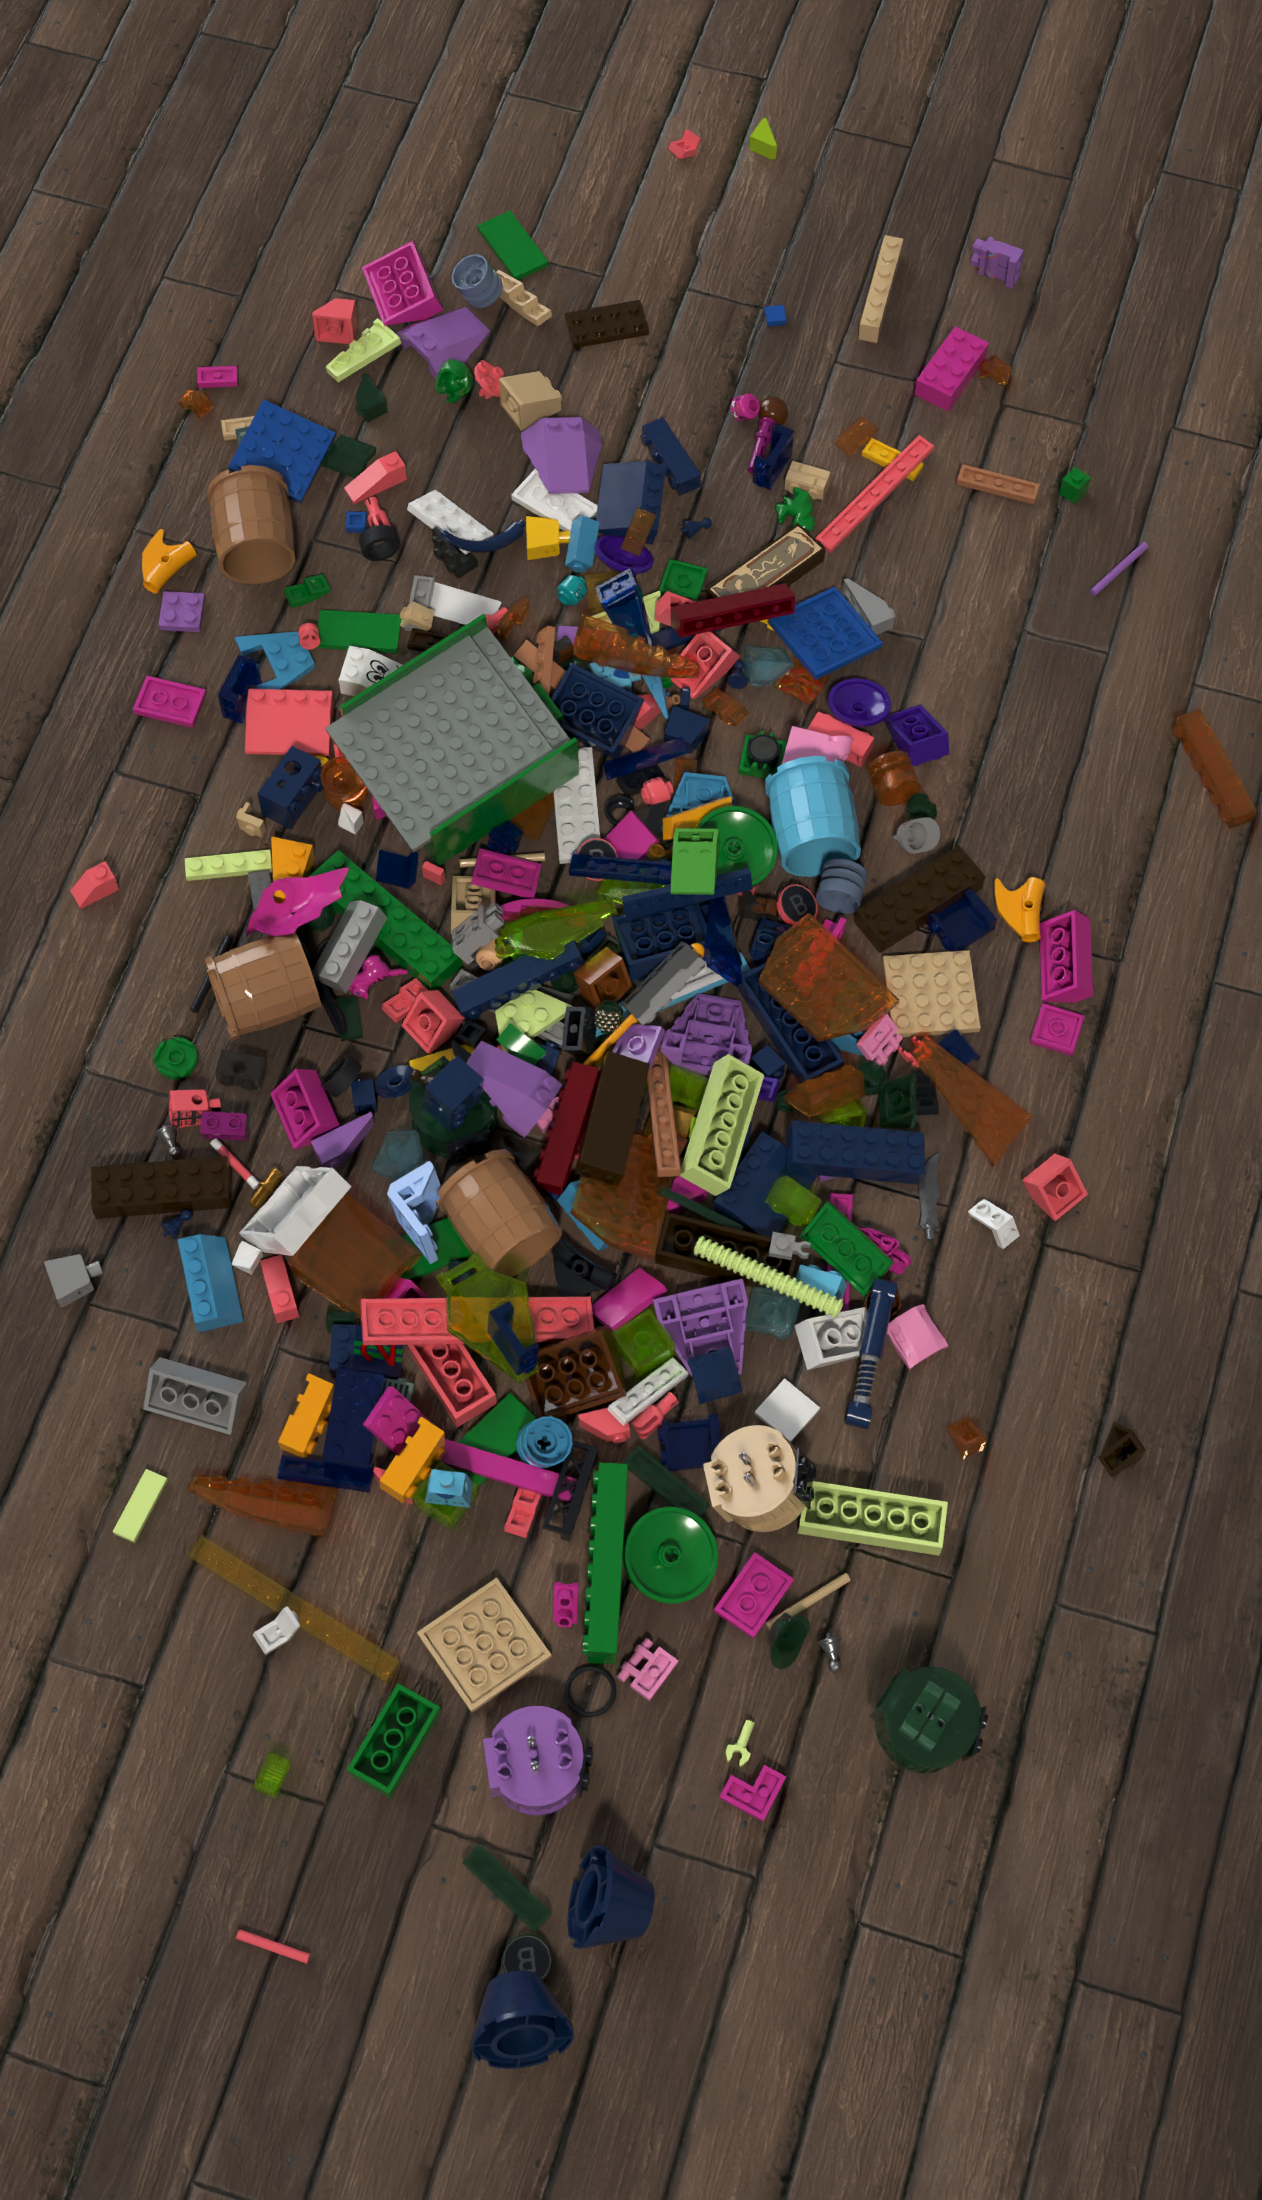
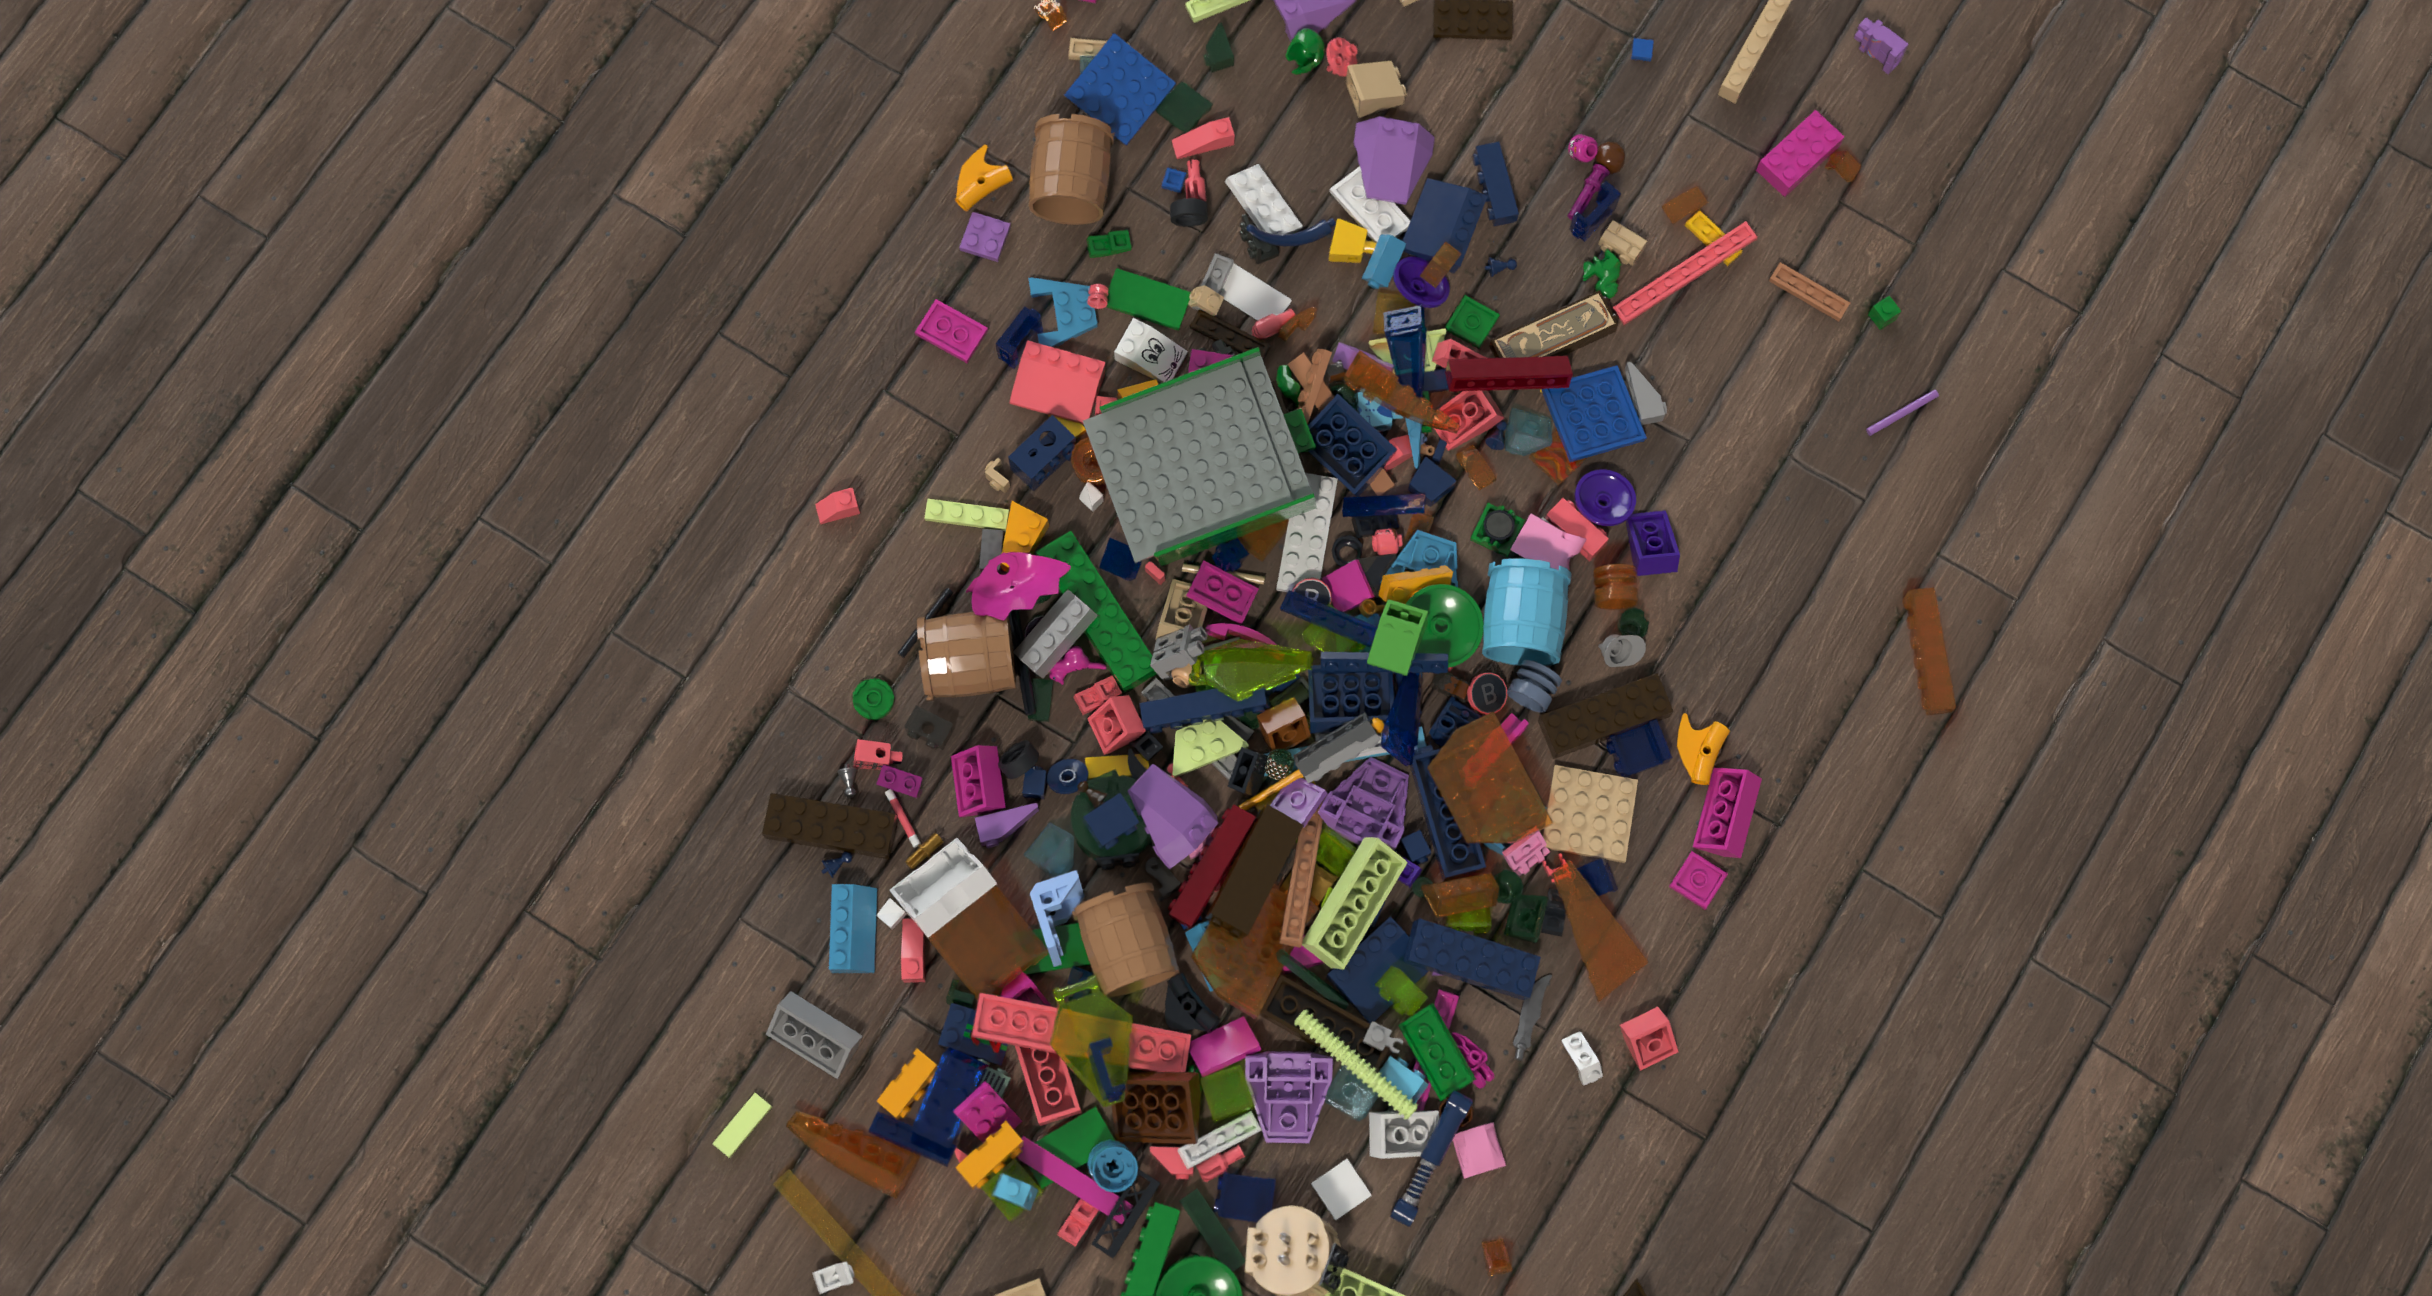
camera: 15 degrees right, 10 degrees up
light grey torso [44,1254,103,1308] -> none
green slope [497,1023,547,1066] -> none
dark blue bracket [536,1041,563,1076] -> none
teal head [557,575,587,606] -> none
dark blue slope [686,1347,743,1405] -> none

